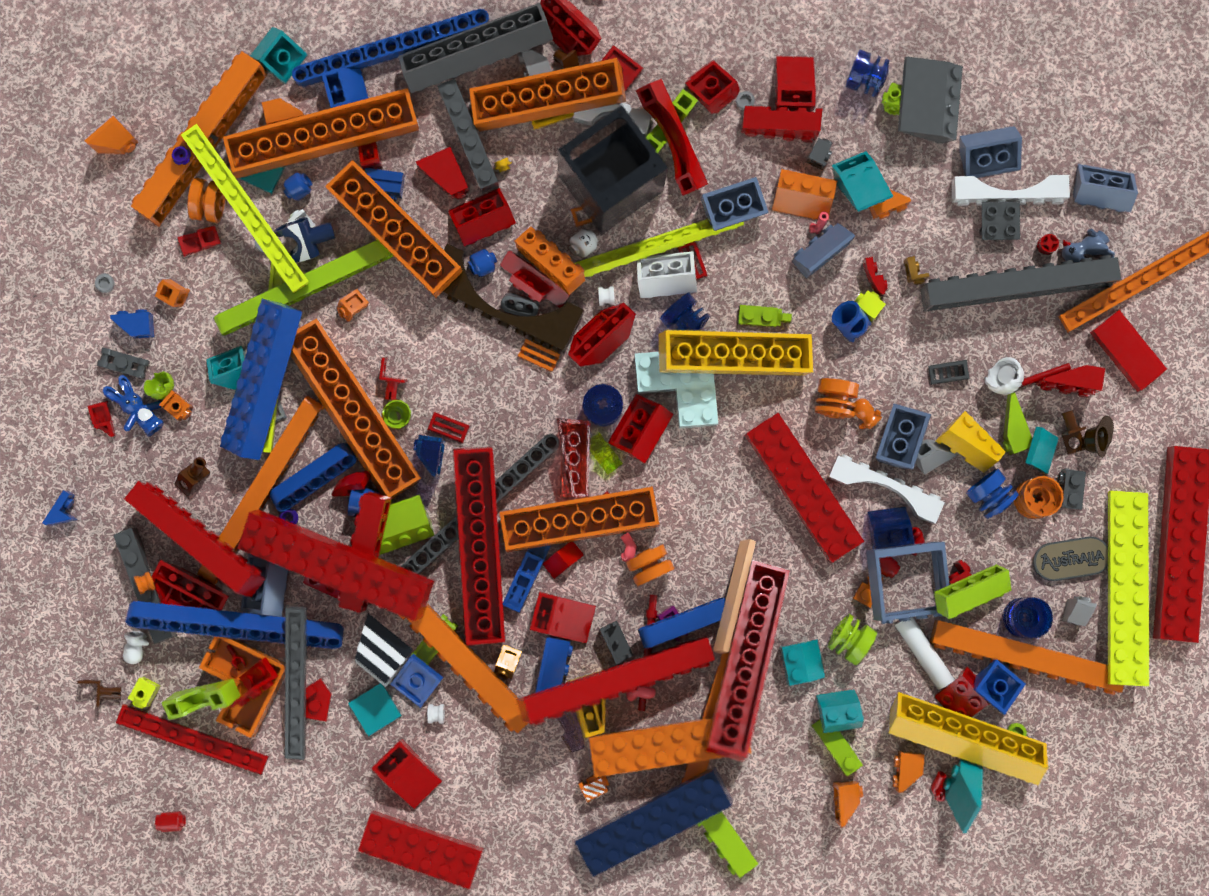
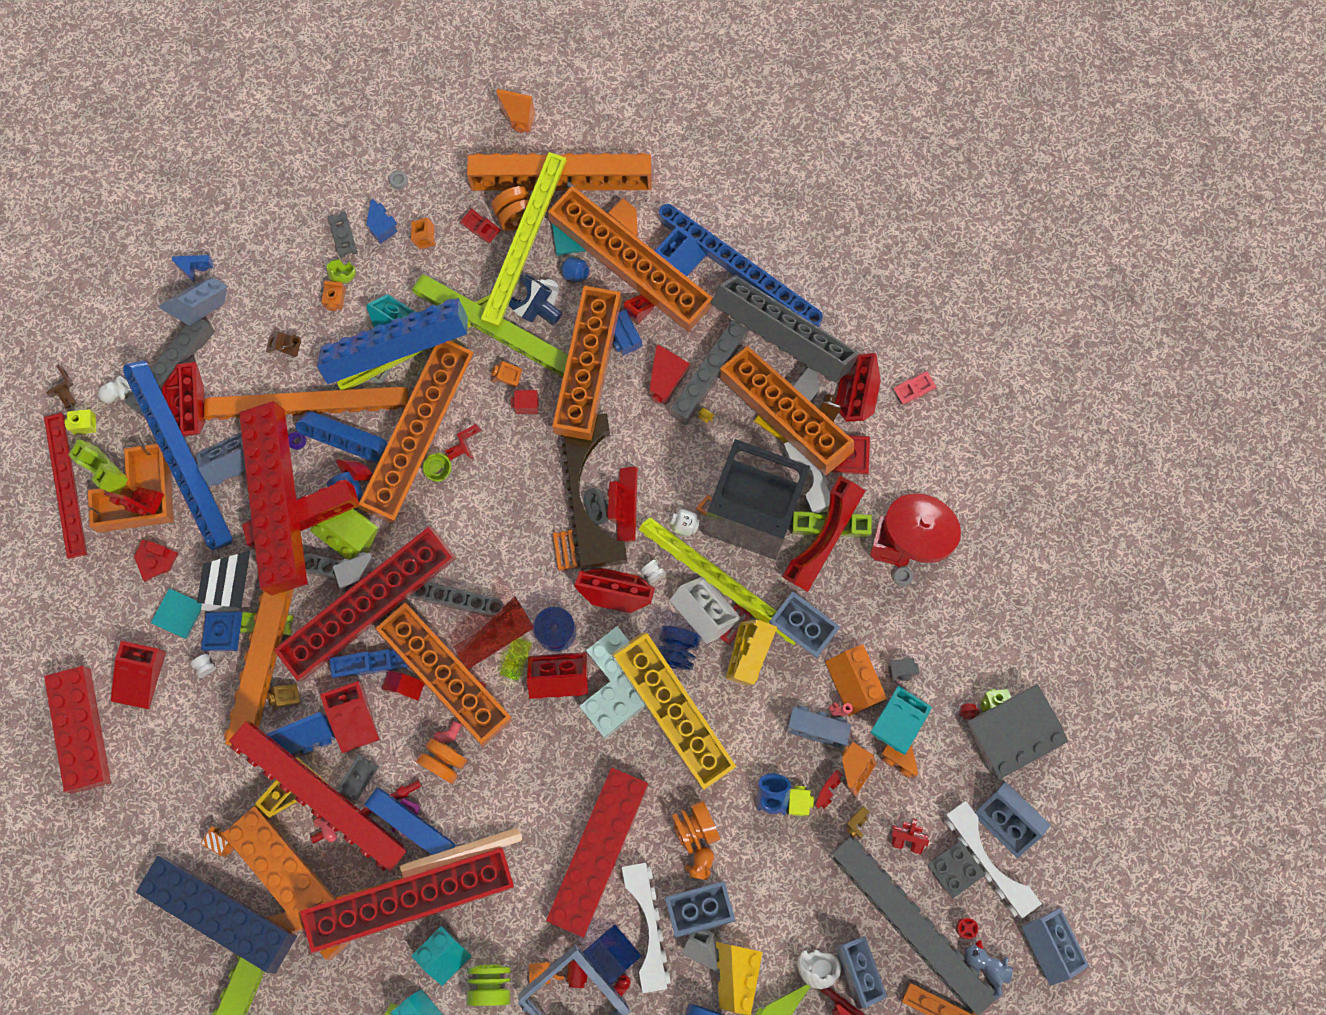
camera: 60 degrees right, 10 degrees down
red slope [87,400,115,437] -> none
blue animal [103,375,164,437] -> none
red brick [124,481,266,597] -> none
orange wheel [134,571,156,595] -> none
dark purple plate [172,146,191,165] -> none
red hand [226,644,247,671] -> none
teal slope [250,27,308,84] -> none
dark grey tile [285,606,307,760] -> none
clear blue slope [413,435,445,479] -> none
red tile [427,412,470,443] -> none
red slope [448,188,516,246] -> none
blue head [467,249,497,277] -> none
orange brick [515,226,586,295] -> none
slope [557,711,585,753] -> none
lime hinge [738,305,792,327] -> none
red wedge [741,106,823,143] -> none
red slope [775,56,816,112] -> none
clear blue wheel [845,49,890,98] -> none
dark grey slope [928,360,970,385] -> none
none -> sand blue slope [159,278,228,326]
none -> light grey slope [333,552,375,592]
none -> red brick [511,390,539,414]
none -> yellow wedge [725,619,777,685]
none -> sand blue slope [835,936,887,1009]
none -> orange slope [842,742,877,797]
none -> red dish [884,493,961,563]
none -> red hips [891,818,929,855]
none -> red plate [959,703,979,720]

